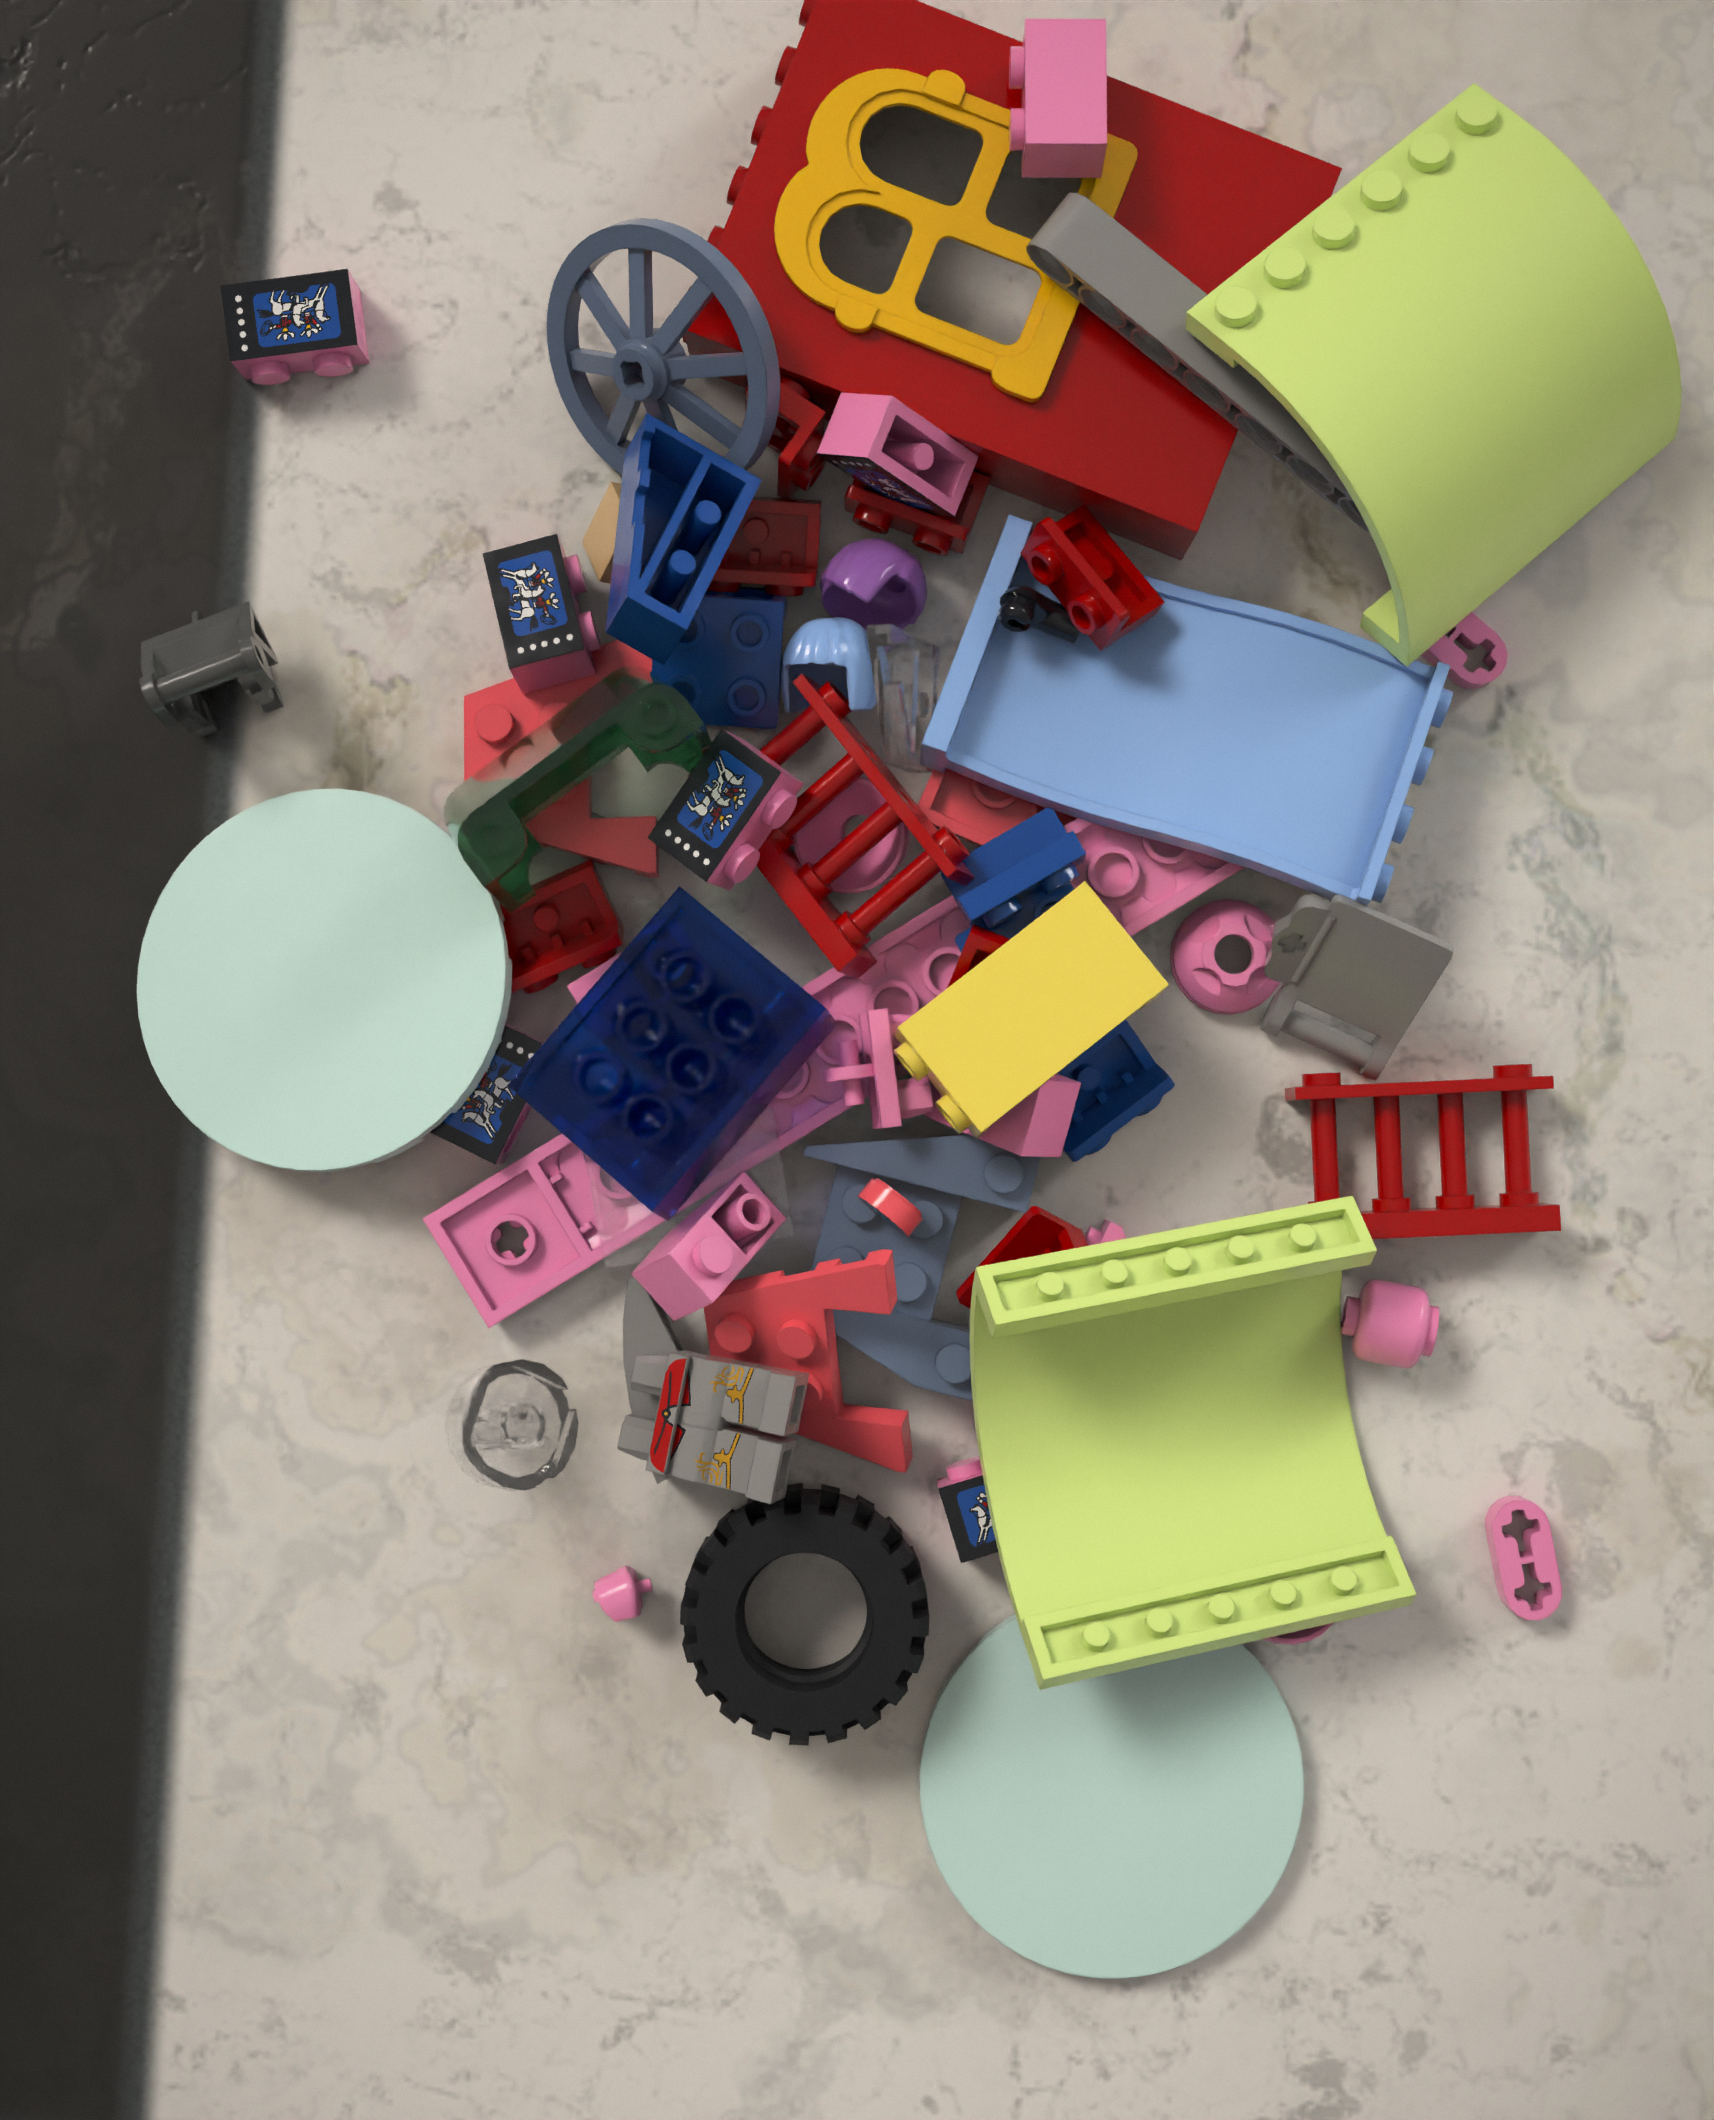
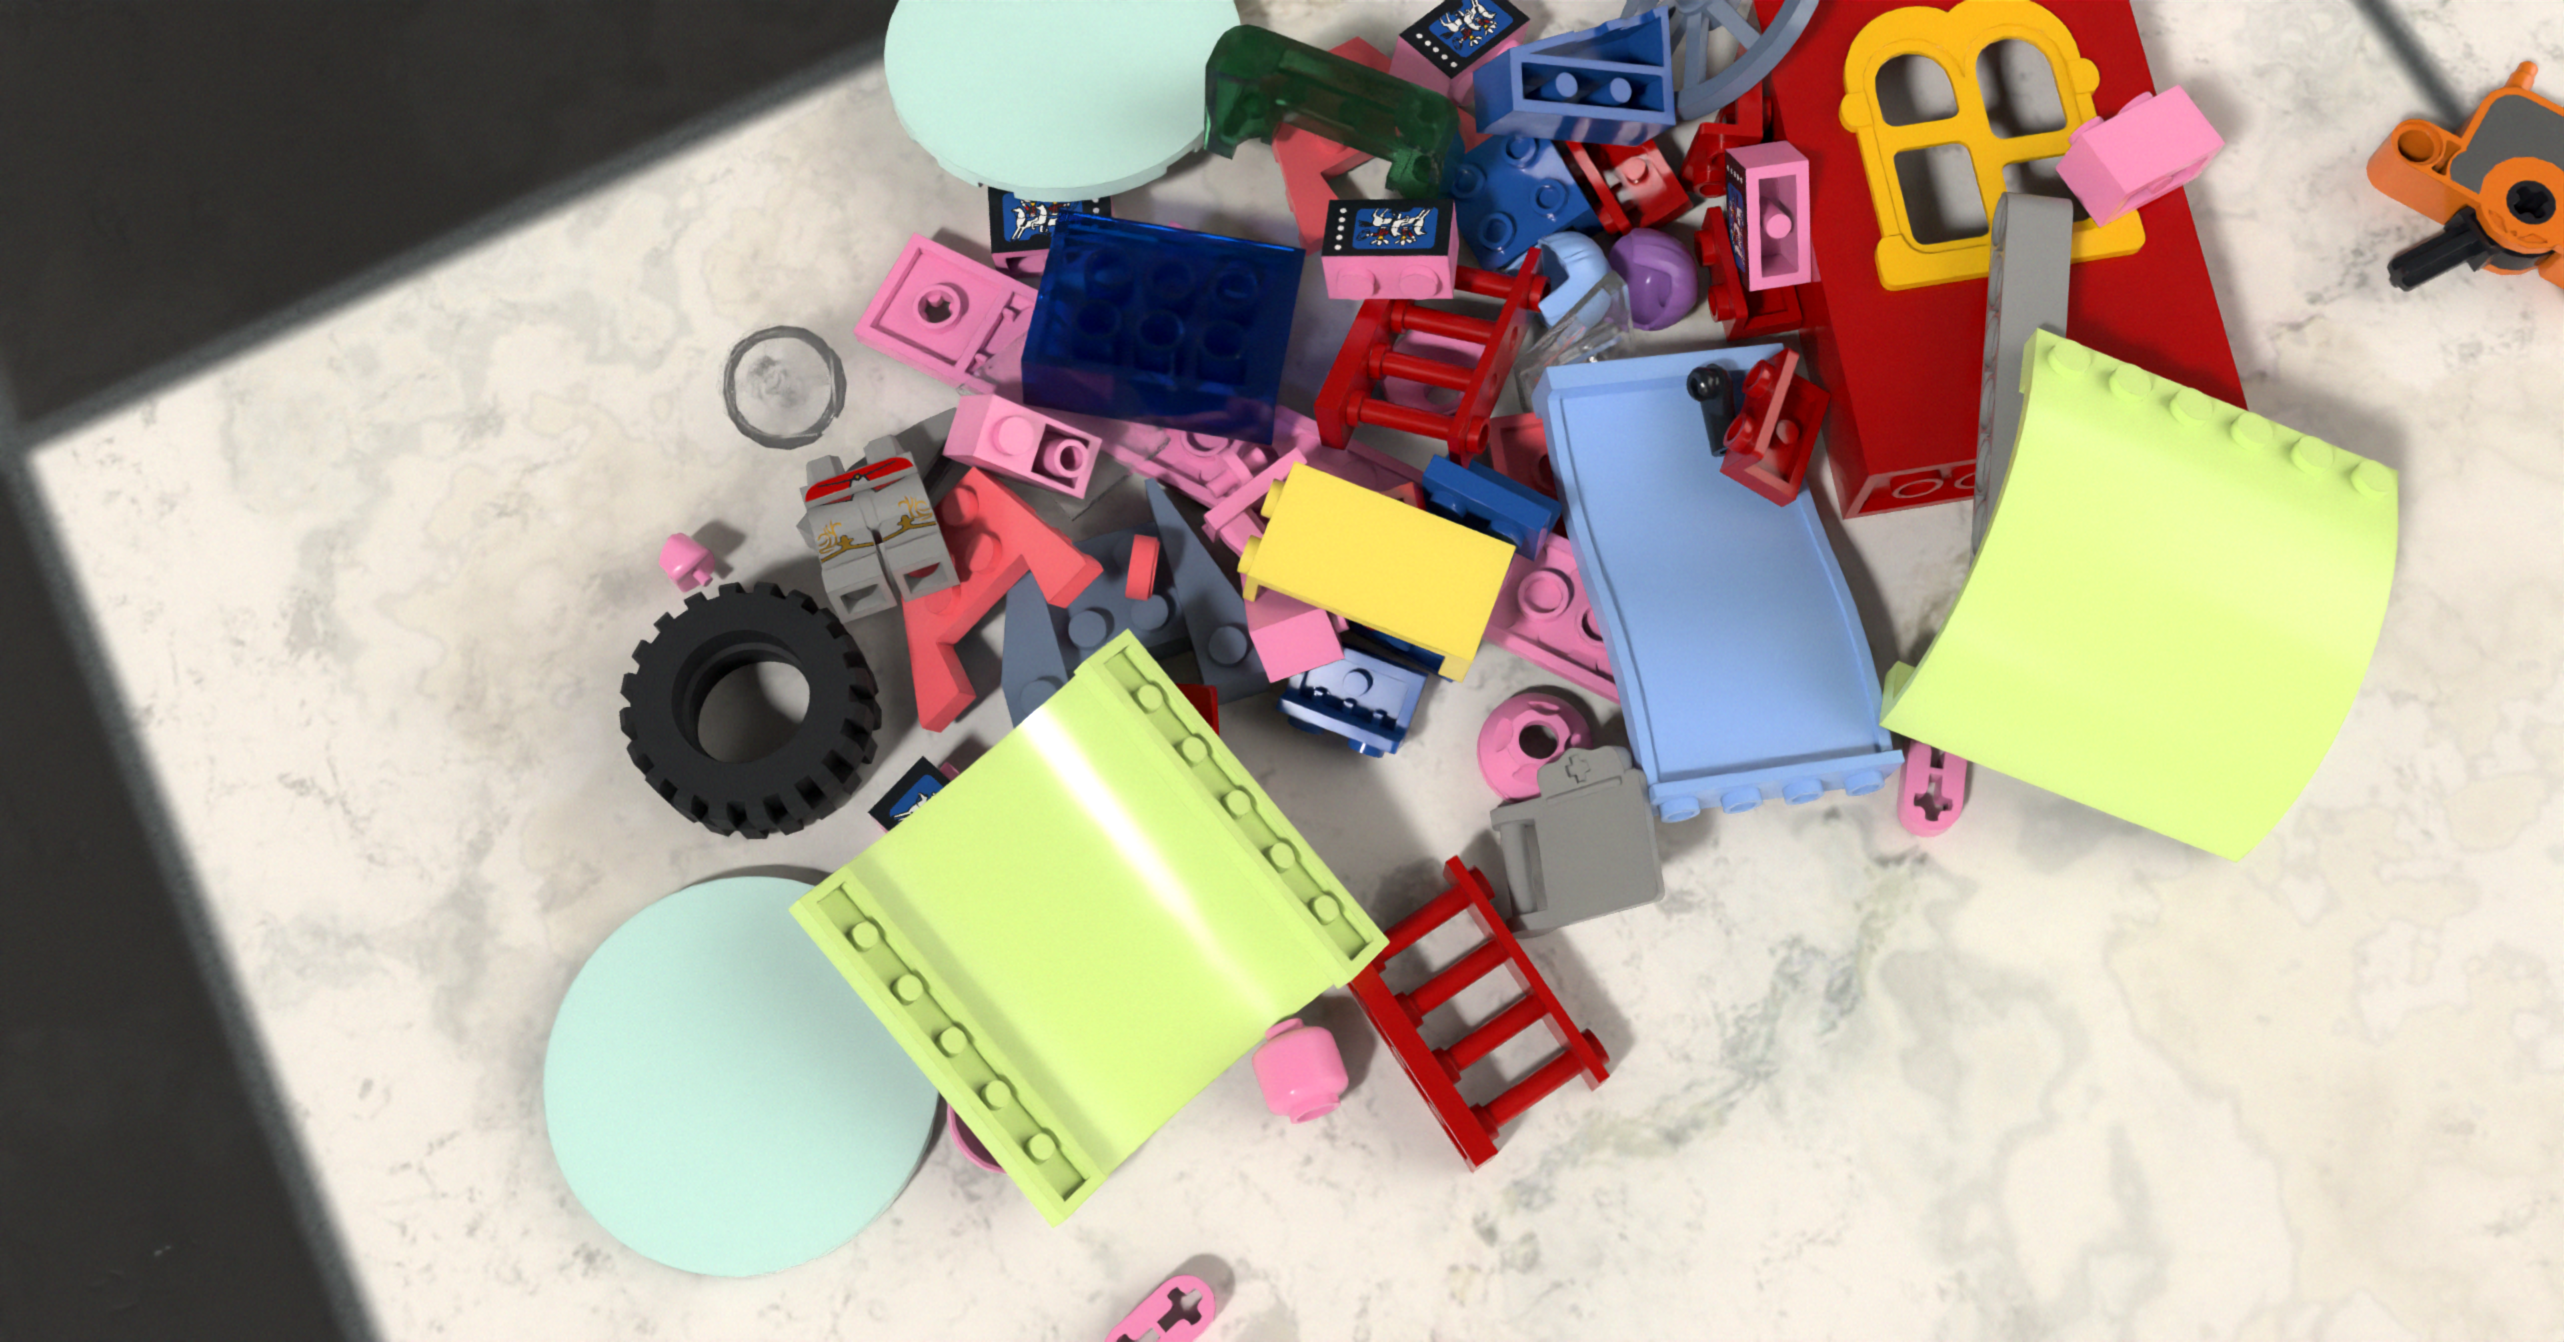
camera: 60 degrees right, 15 degrees down
red bracket [498,859,624,994] -> none

